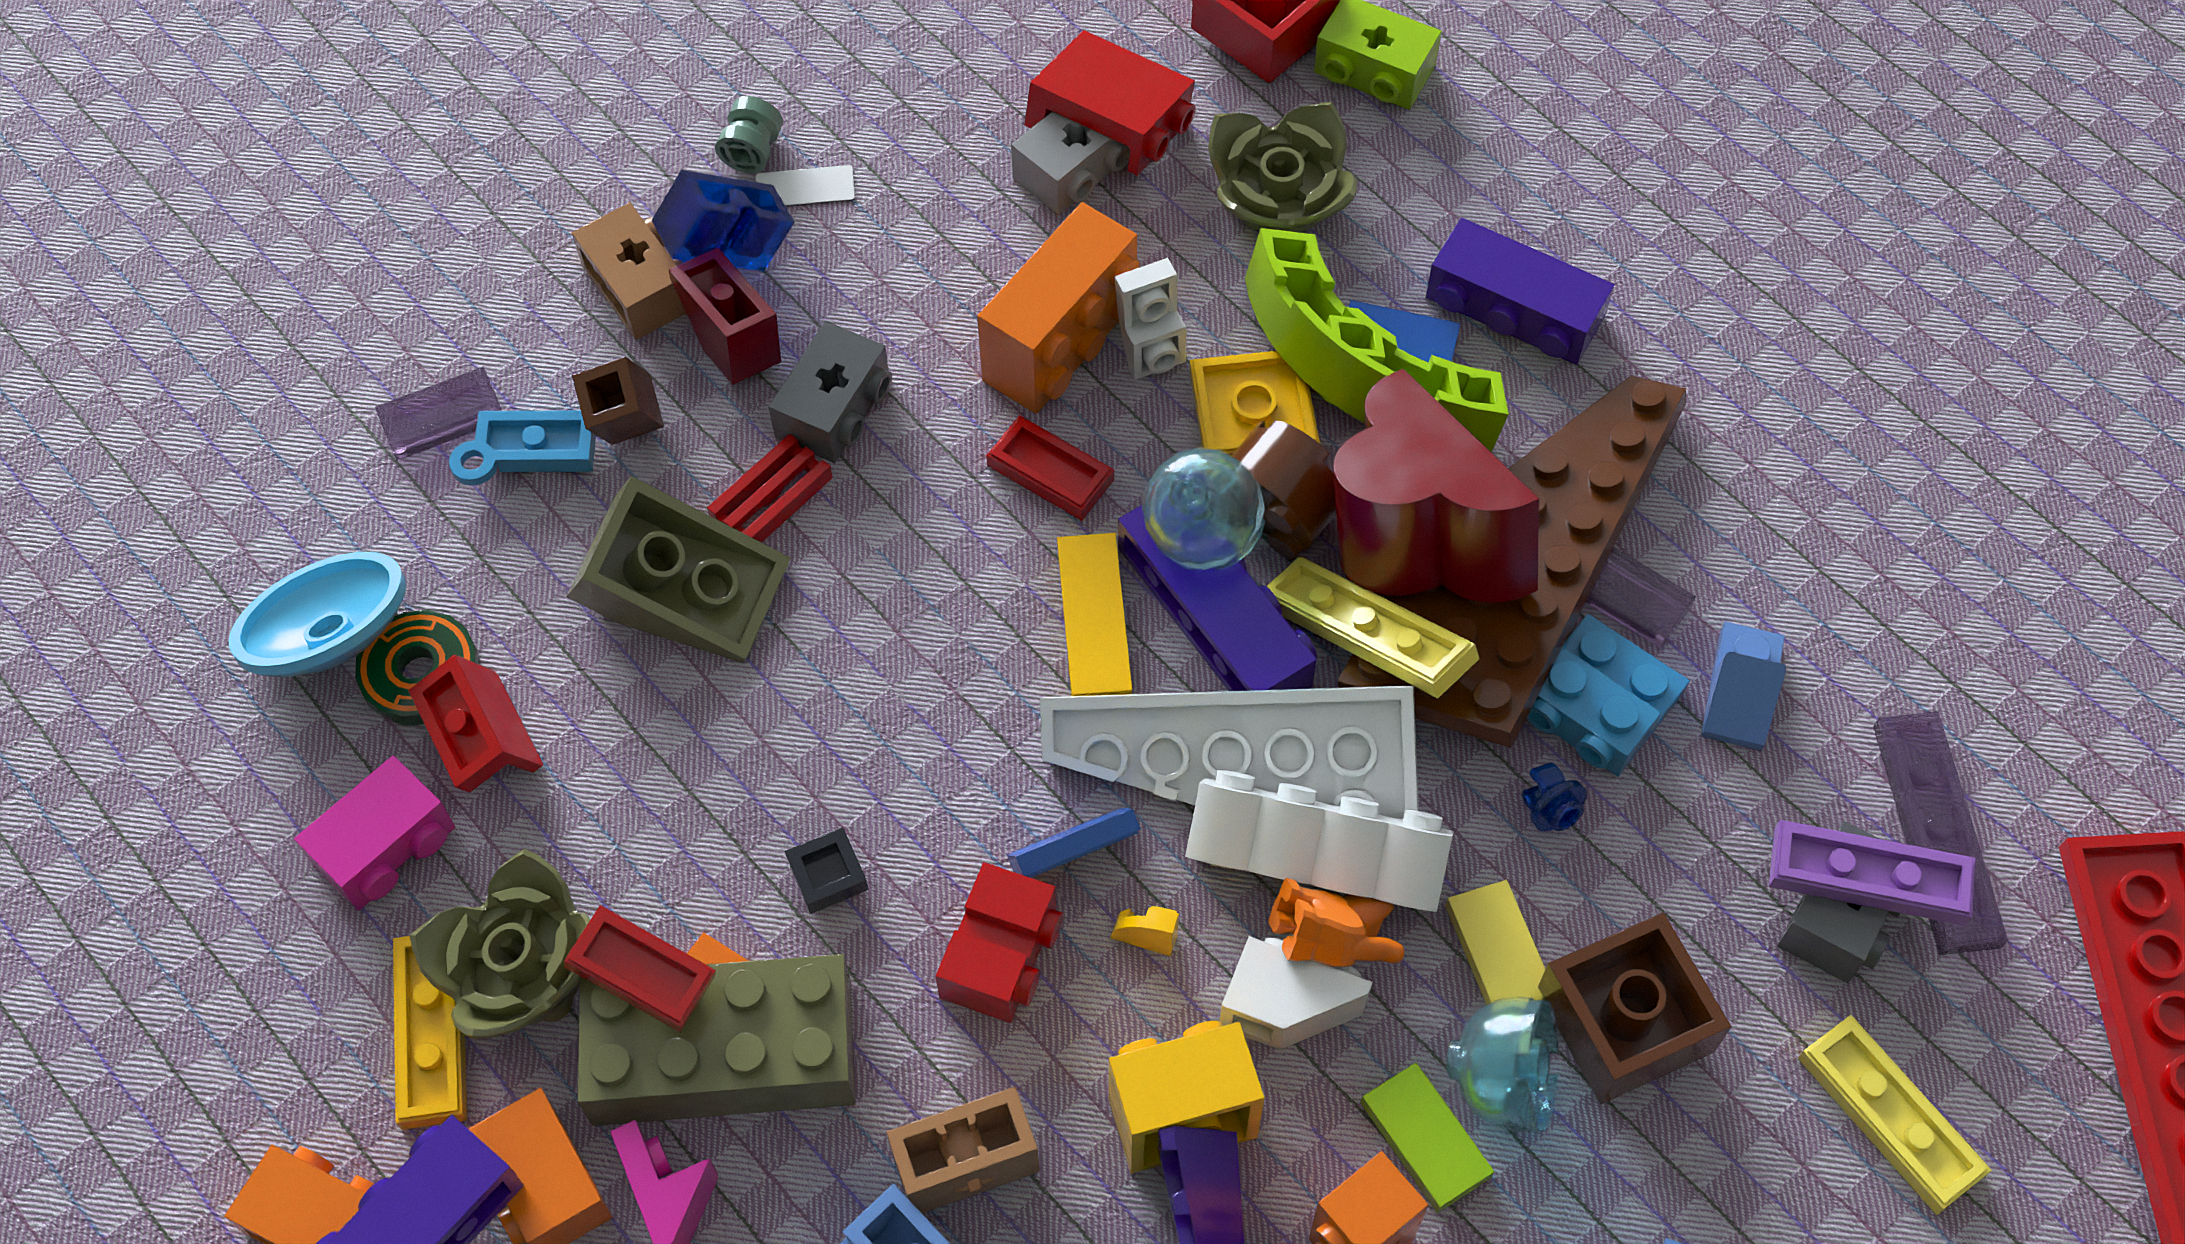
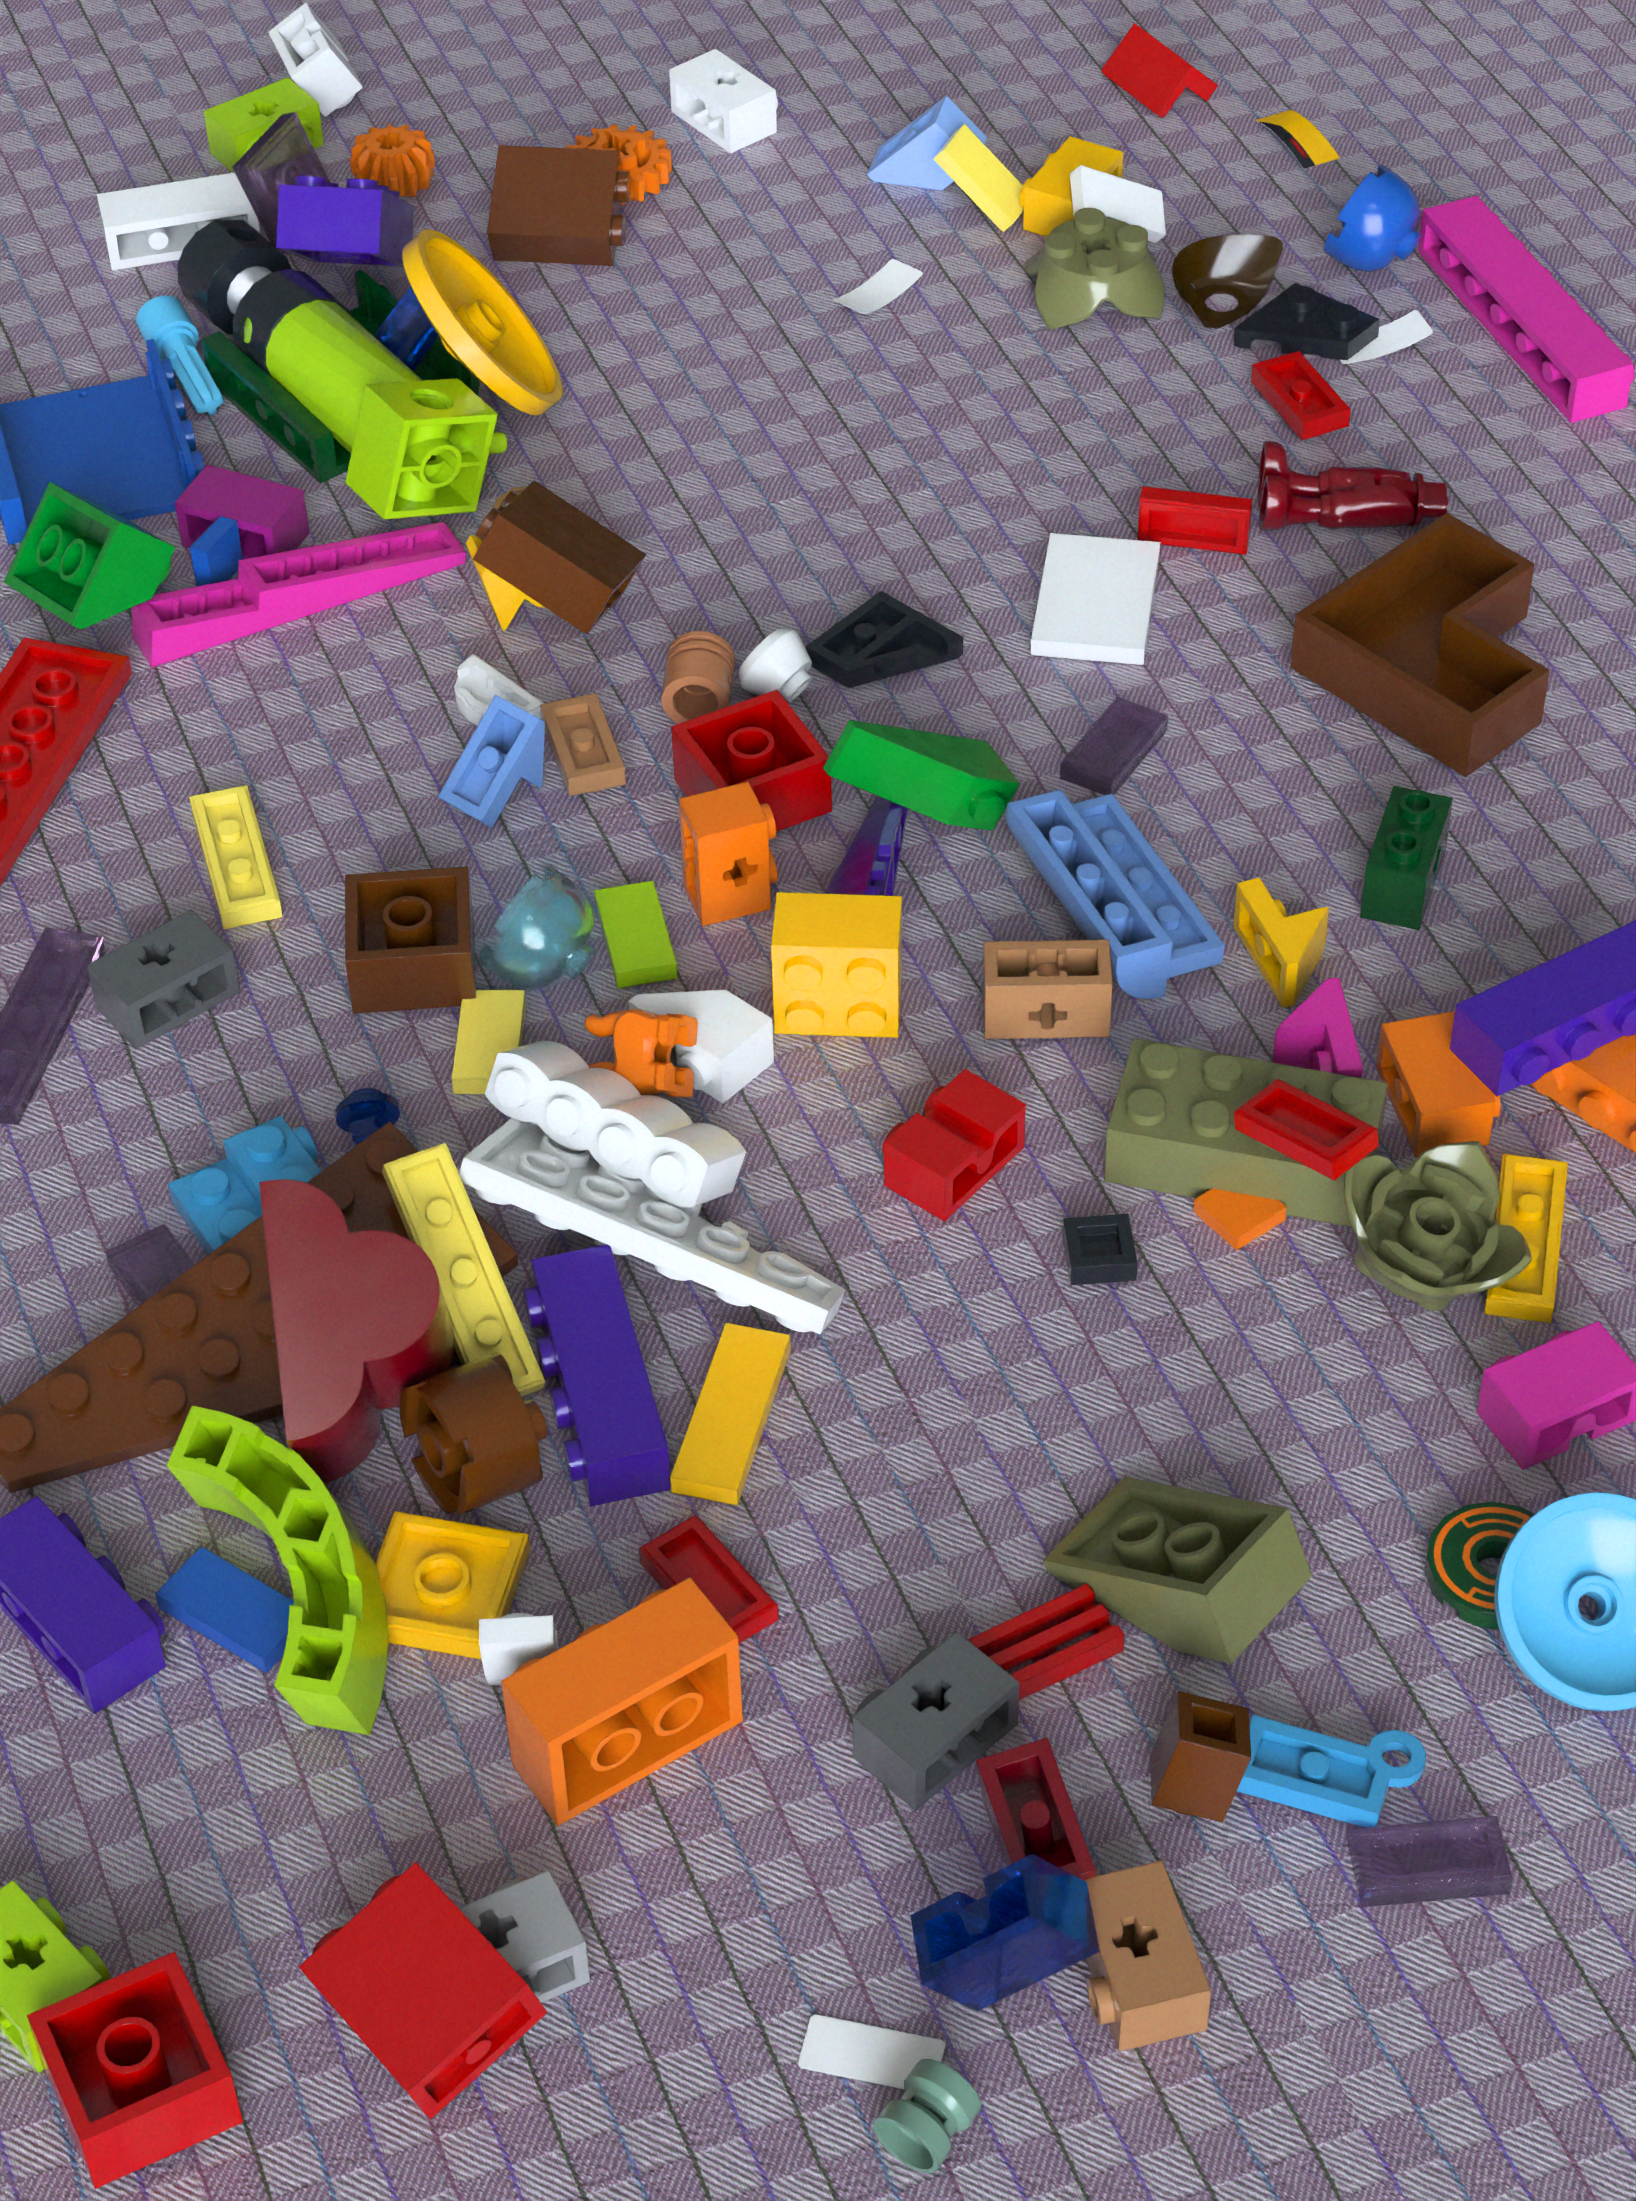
camera: 160 degrees left, 15 degrees down
red panel [408,654,543,793] -> none
blue tile [1007,808,1141,878] -> none
yellow tile [1110,906,1179,957] -> none
clear light blue cylinder [1142,447,1265,571] -> none
olive brick [1208,102,1357,233] -> none
medium blue slope [1701,621,1786,751] -> none
medium lavender tile [1769,820,1976,926] -> none

